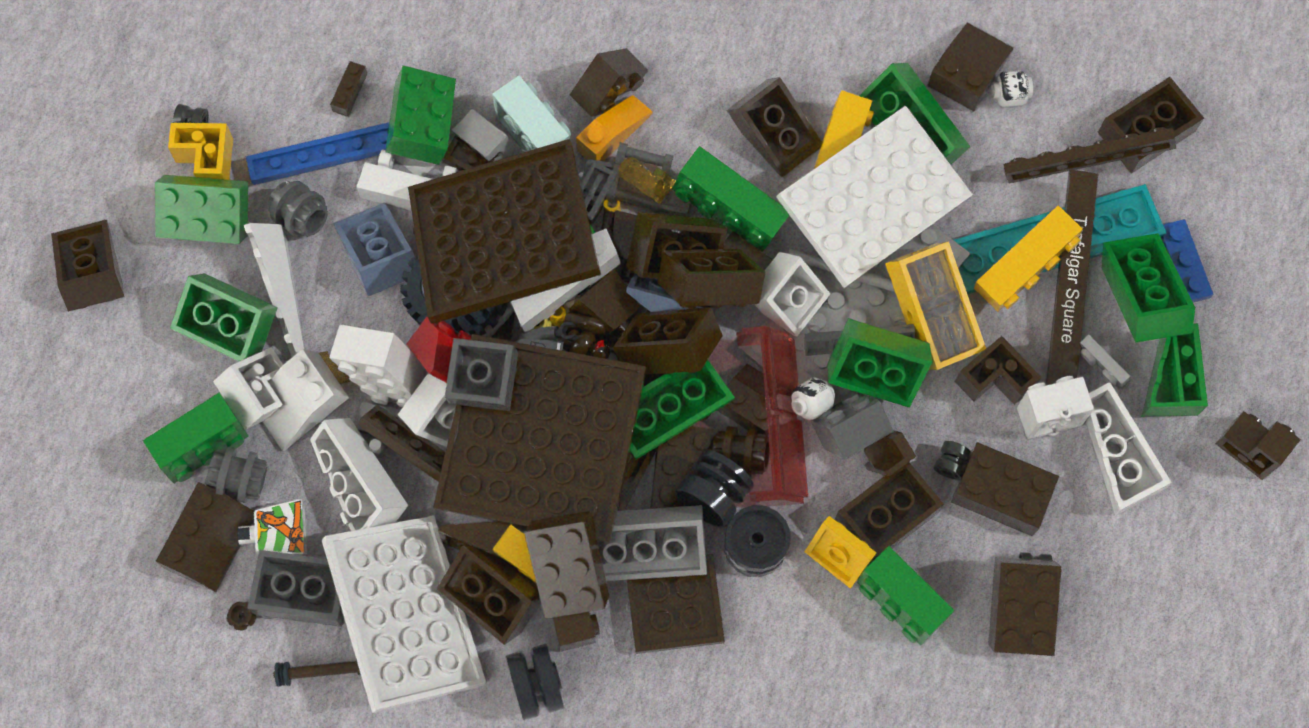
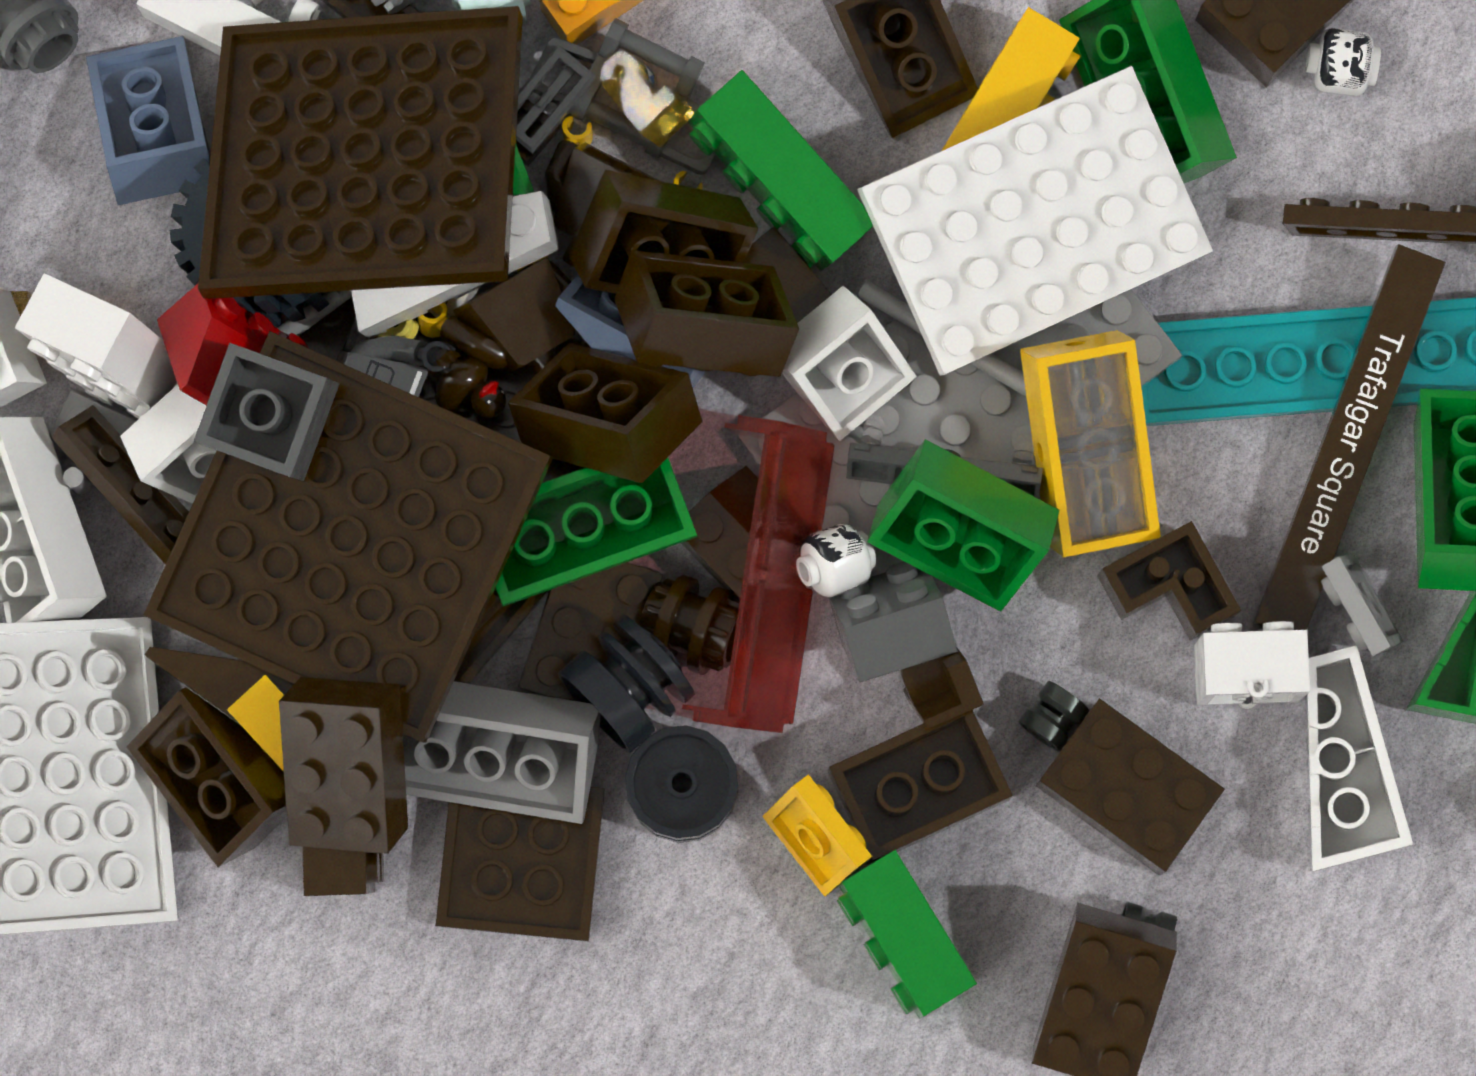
camera: 15 degrees right, 10 degrees up
black wheel [506,643,565,721] -> none
yellow brick [974,205,1083,312] -> none

